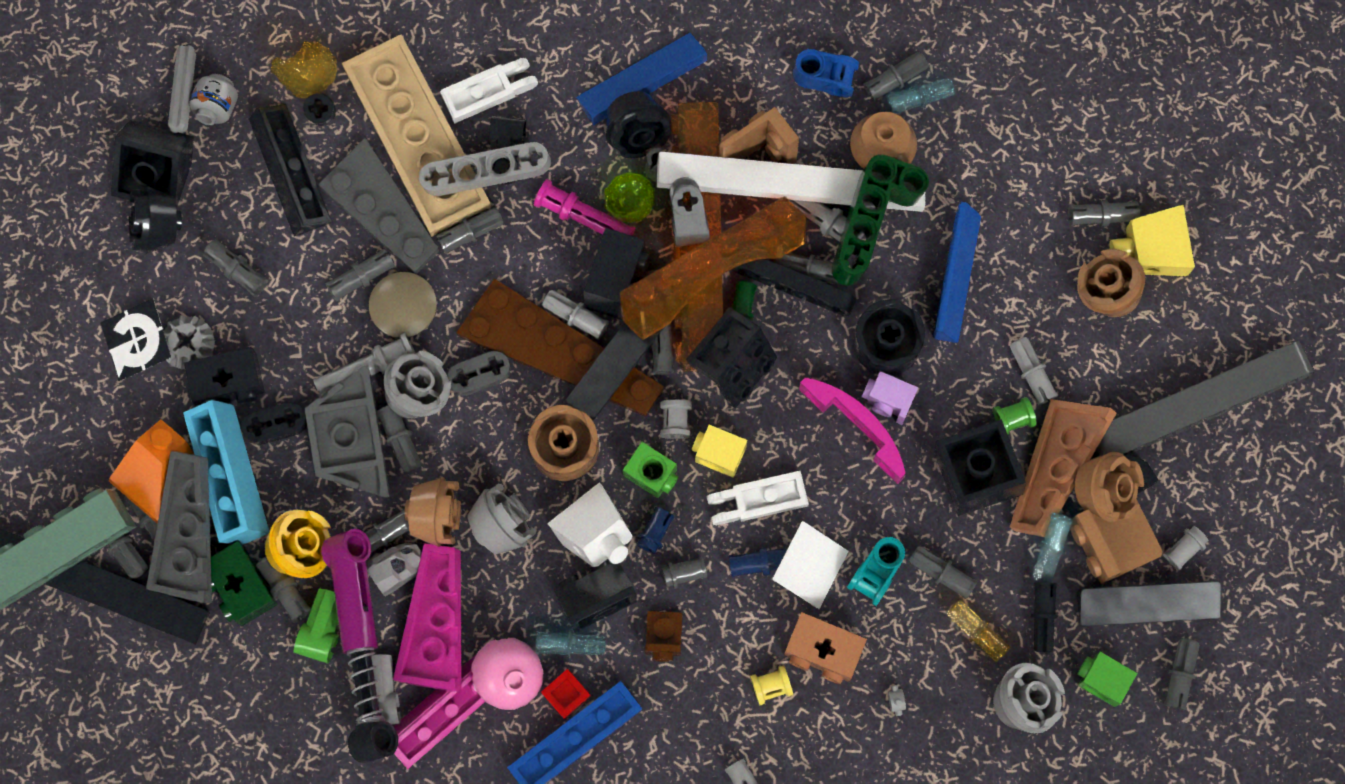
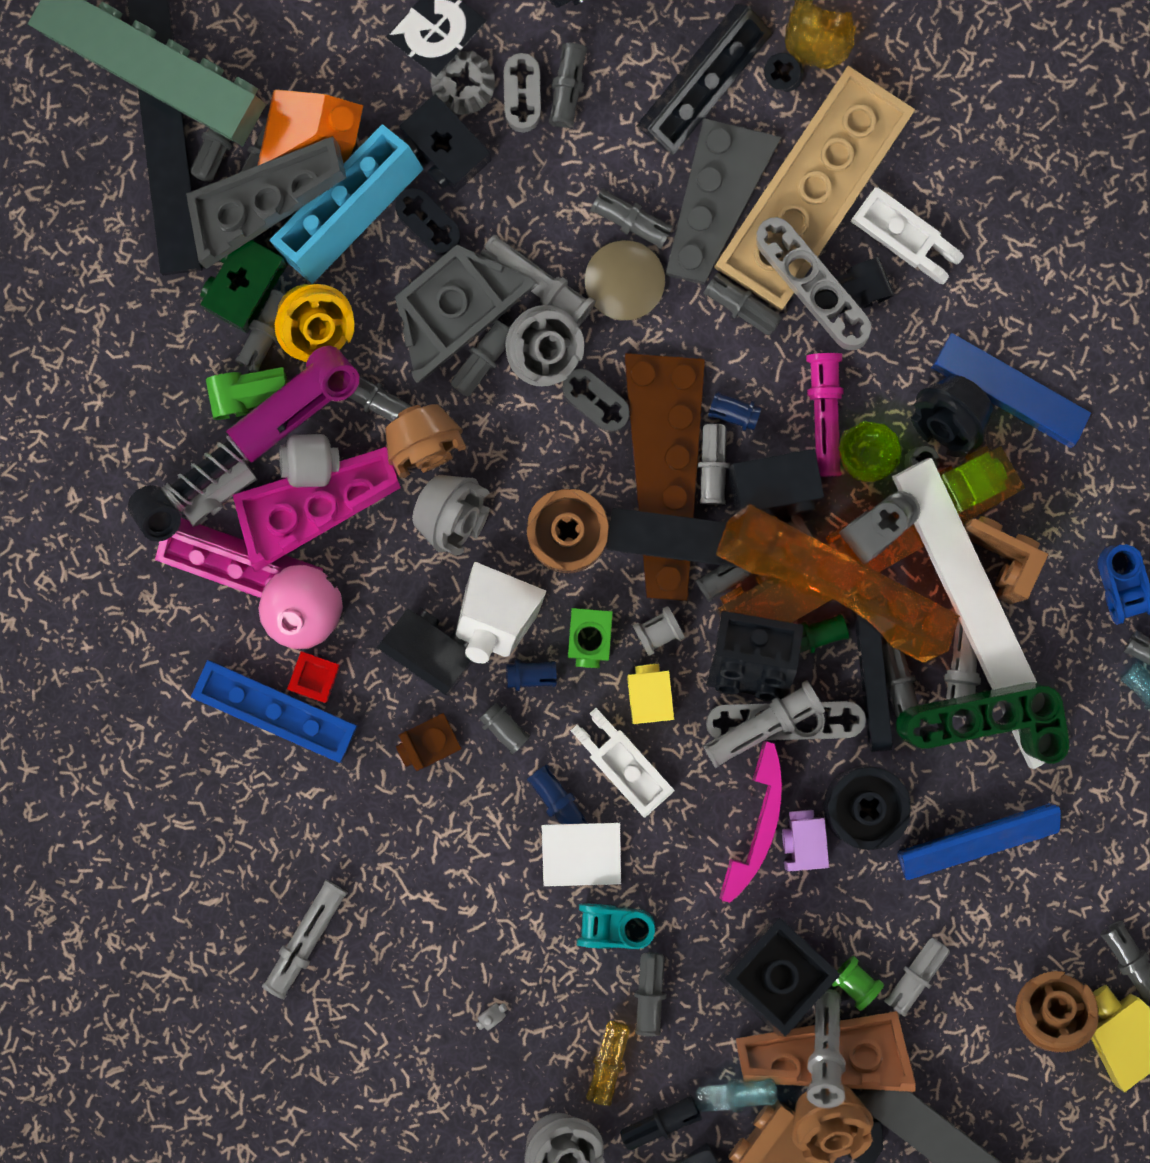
camera: 55 degrees right, 10 degrees up
light grey rock [366,543,422,597] -> none
clear light blue axle [535,630,606,658] -> none
light yellow bush [750,665,793,706] -> none
nougat brick [784,612,867,684] -> none
medium nougat cone [850,112,917,172] -> none
none -> light grey head [279,434,339,487]
none -> light grey beam [504,53,541,133]
none -> light grey pin [703,680,826,768]
none -> light grey beam [705,701,866,740]
none -> dark blue pin [708,392,762,432]
none -> light grey pin [807,989,846,1108]
none -> clear neon green brick [940,452,1007,513]

